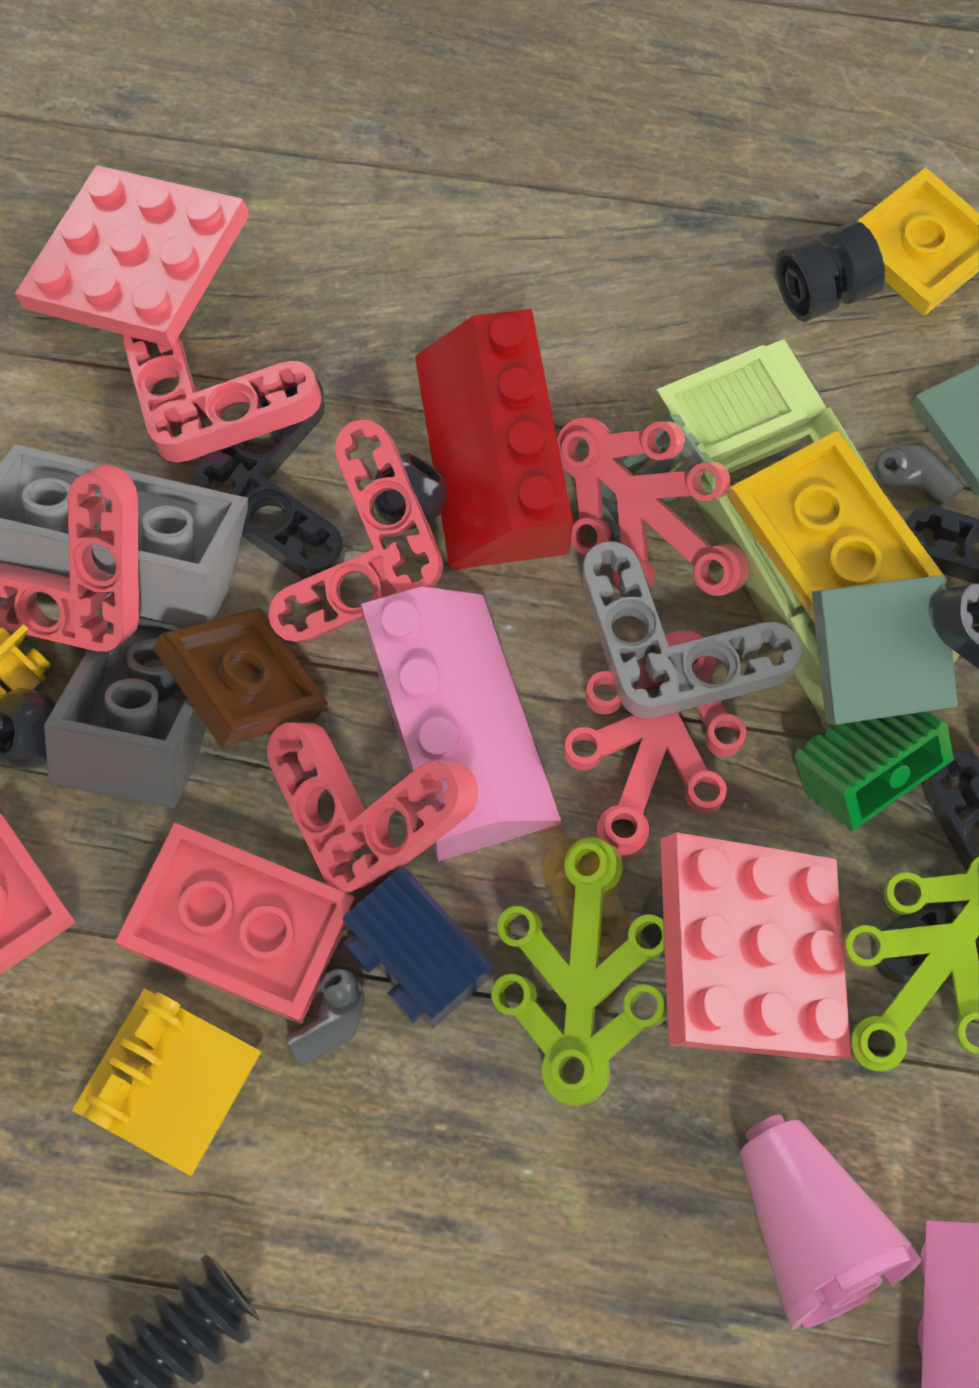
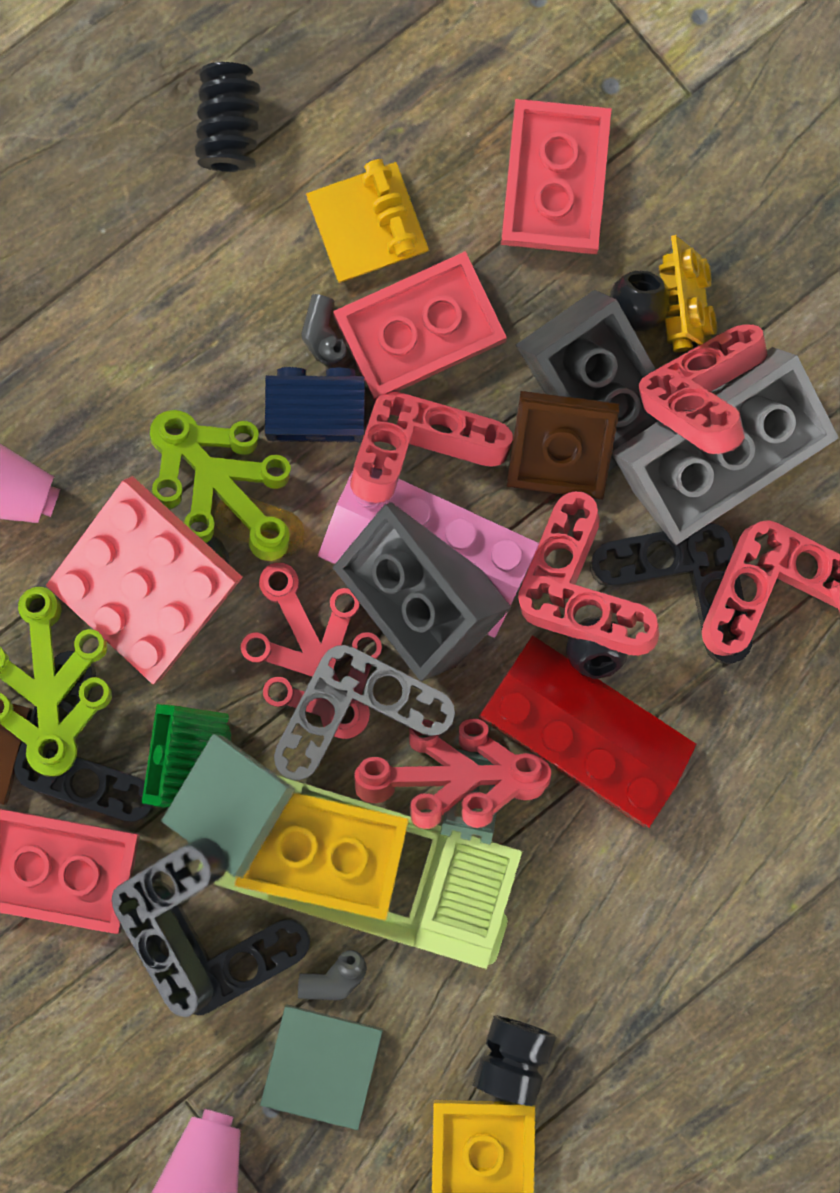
camera: 130 degrees right, 15 degrees up
none -> dark grey slope [333,502,512,681]

